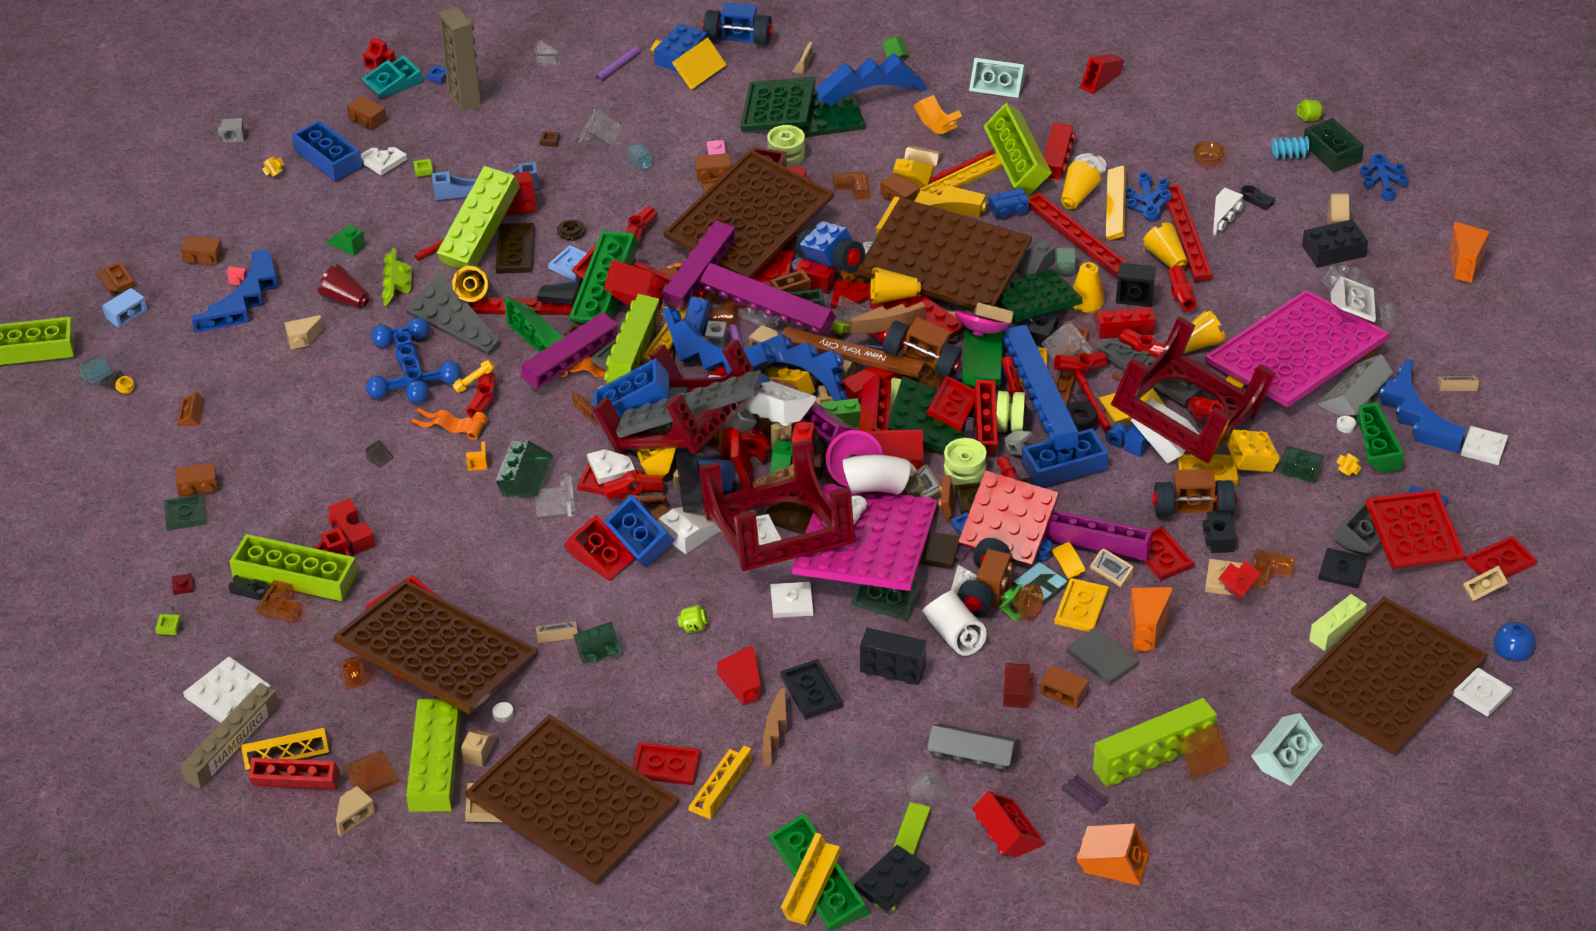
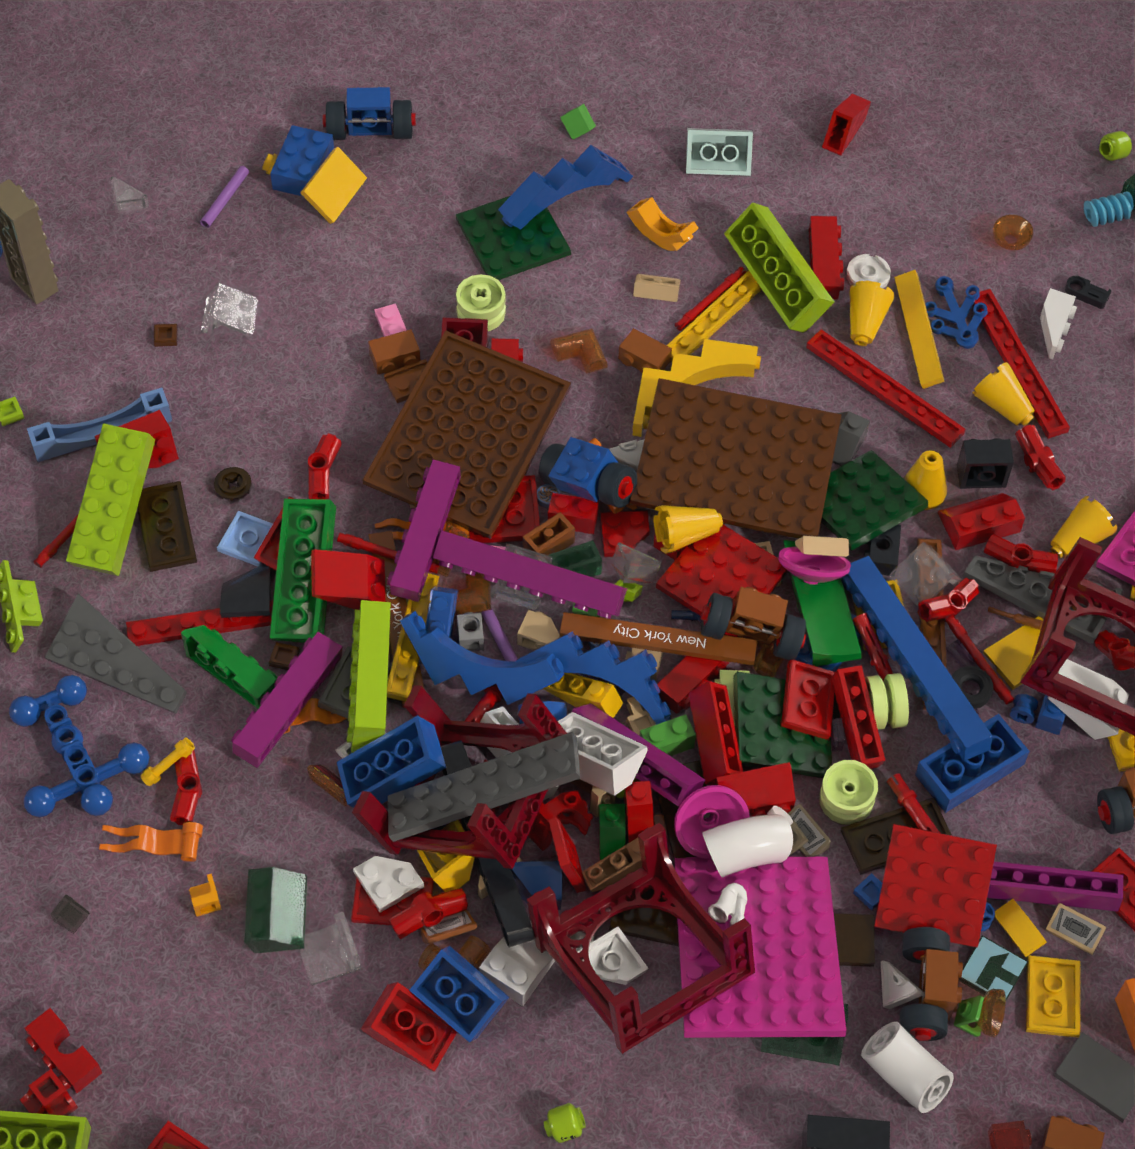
camera: 15 degrees left, 15 degrees up
yellow cone [452,266,489,302] -> none
clear light blue brick [626,142,653,172] -> none
dark green plate [740,77,816,131] -> none
white plate [770,582,813,618] -> none
tan slope [792,42,813,74] -> none
medium nougat slope [850,302,926,335] -> none
yellow slope [893,158,934,188] -> none
dark orange plate [938,475,956,523] -> none
blue brick [988,188,1029,219] -> none
light grey window [1005,430,1033,456] -> none
sand green brick [1056,248,1075,275] -> none

